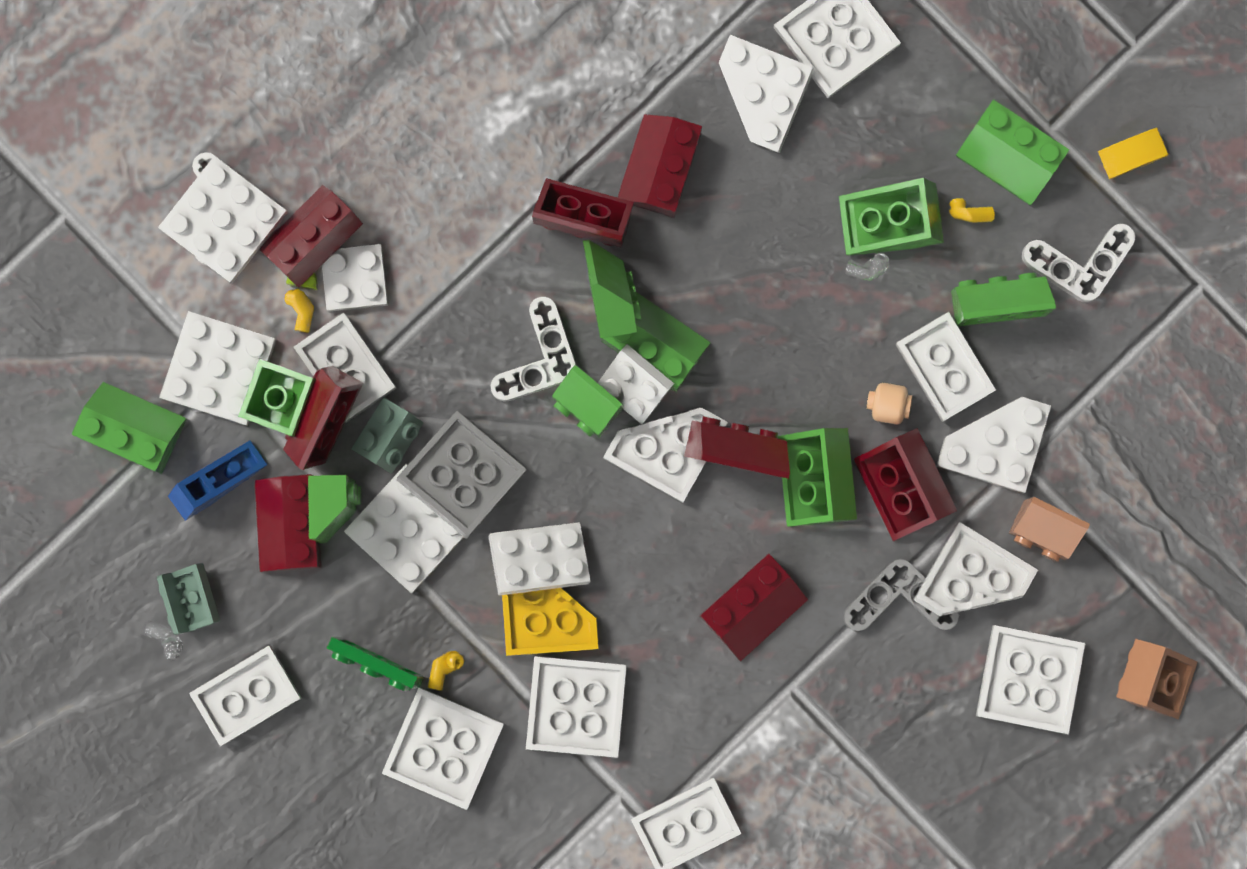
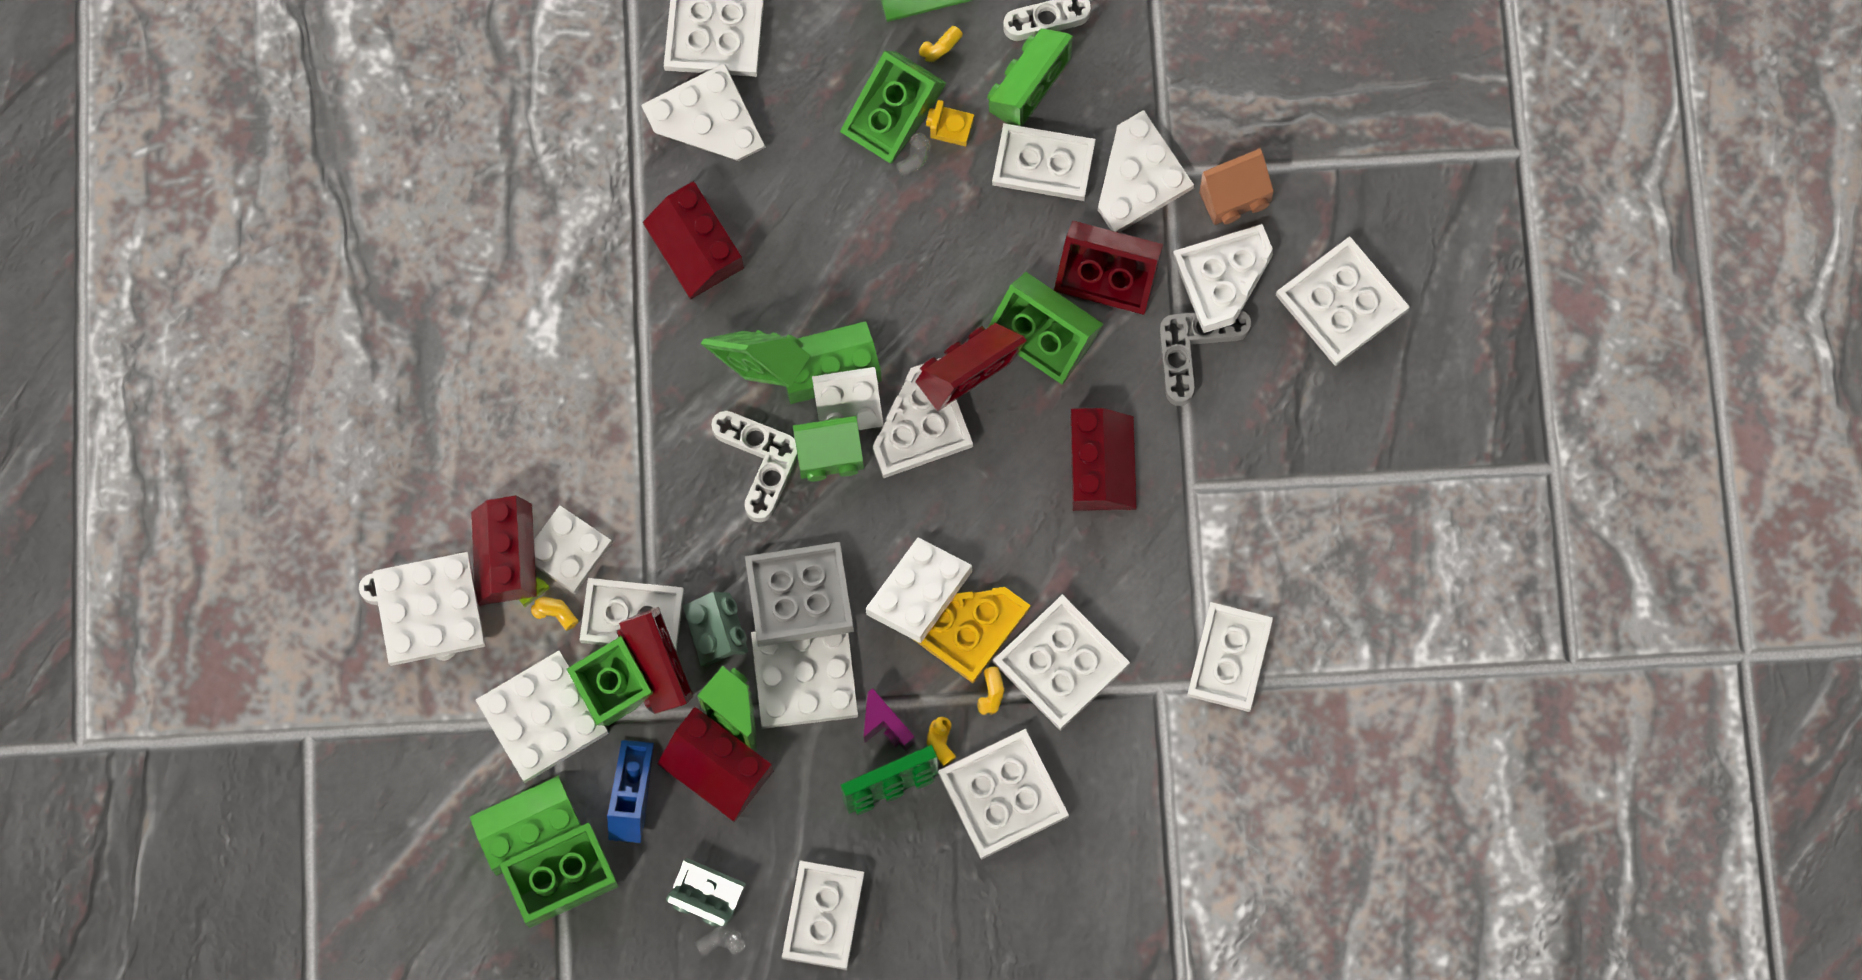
camera: 45 degrees left, 10 degrees down
dark red slope [532,178,634,248] -> none
light nougat head [866,383,913,425] -> none
nougat slope [1116,639,1198,720] -> none
none -> bright green slope [499,822,619,928]
none -> magenta slope [864,688,915,751]
none -> yellow bracket [926,100,974,147]
none -> yellow arm [977,666,1004,715]

